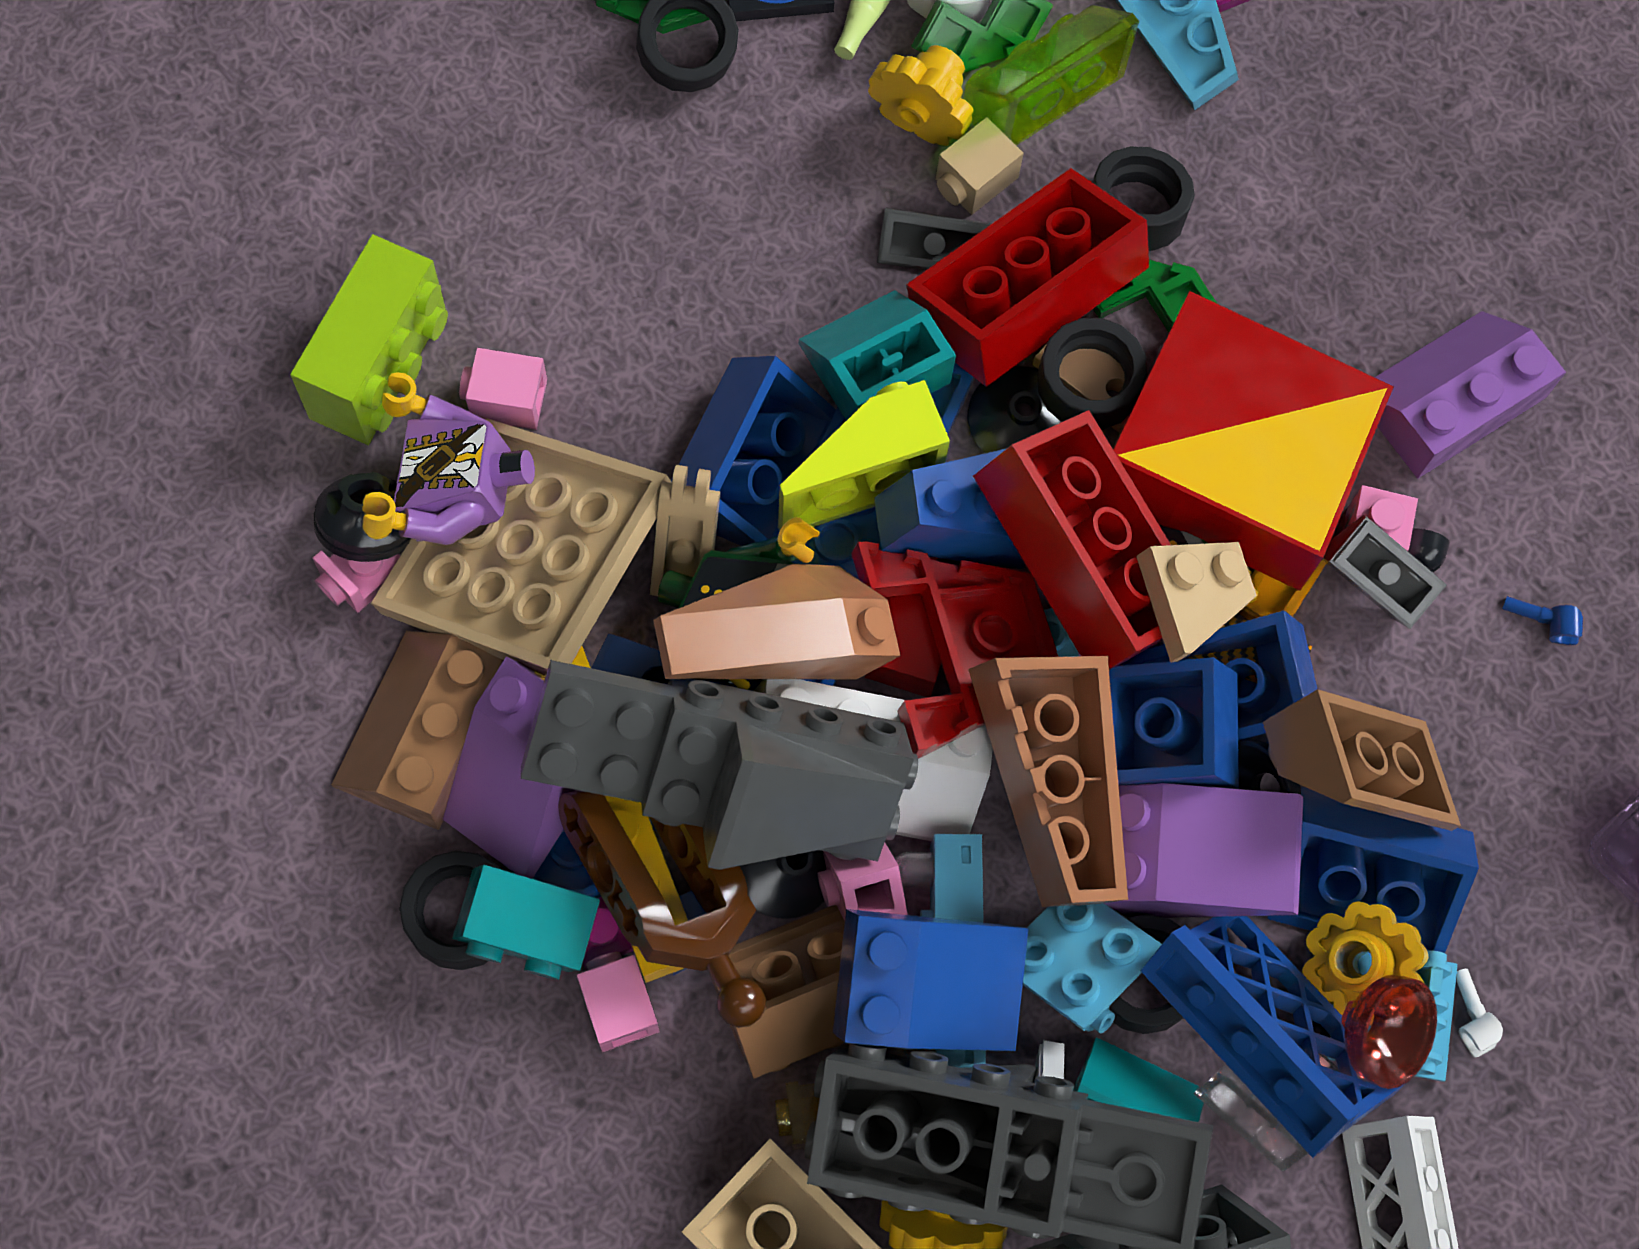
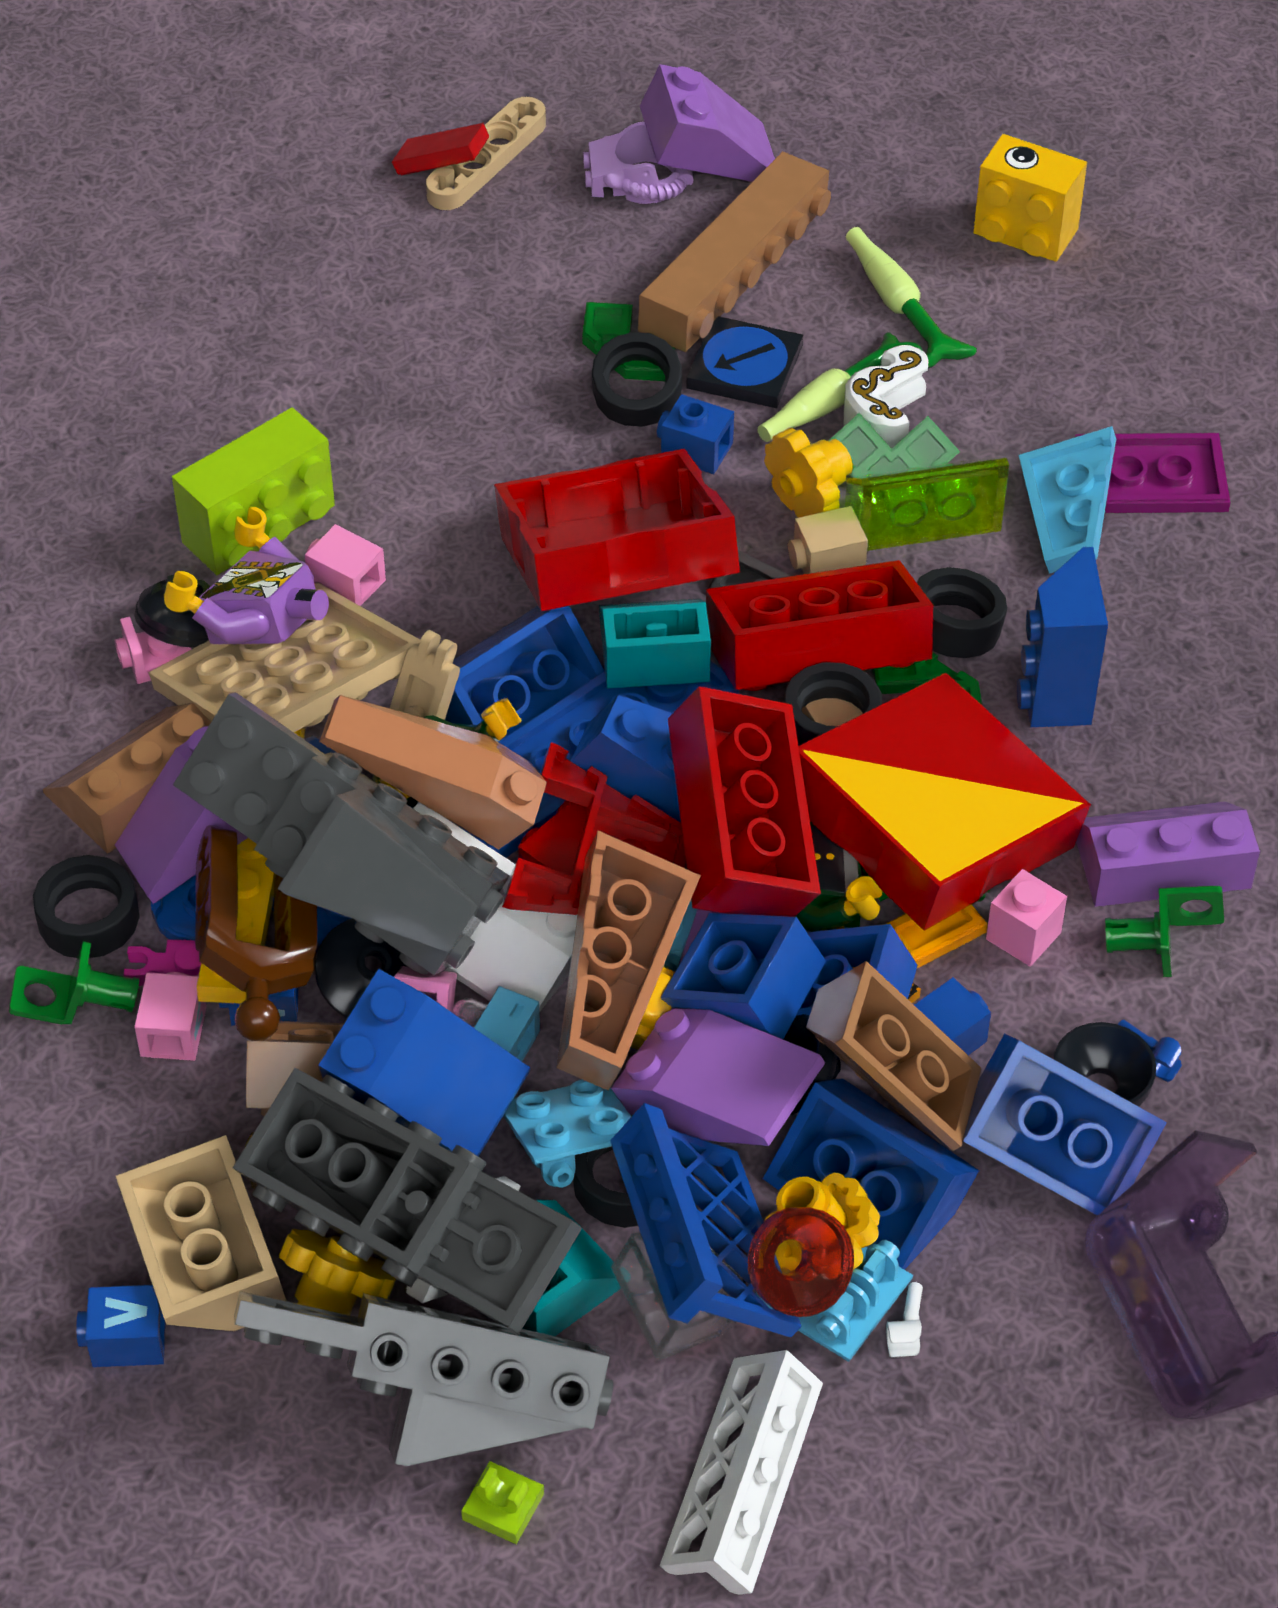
camera: 30 degrees right, 20 degrees down
teal brick [452,865,600,980] -> none
neon yellow slope [778,380,950,531] -> none
tan wing [1136,542,1257,662] -> none
dark grey slope [1322,515,1447,629] -> none
black hinge [1408,528,1450,572] -> none
none -> green bracket [9,941,139,1024]
none -> red tile [494,449,740,611]
none -> blue brick [657,394,734,474]
none -> blue brick [914,977,991,1055]
none -> blue slope [963,1033,1167,1223]
none -> blue slope [1017,547,1108,728]
none -> black piece [1053,1022,1156,1107]
none -> green bracket [1105,886,1224,977]

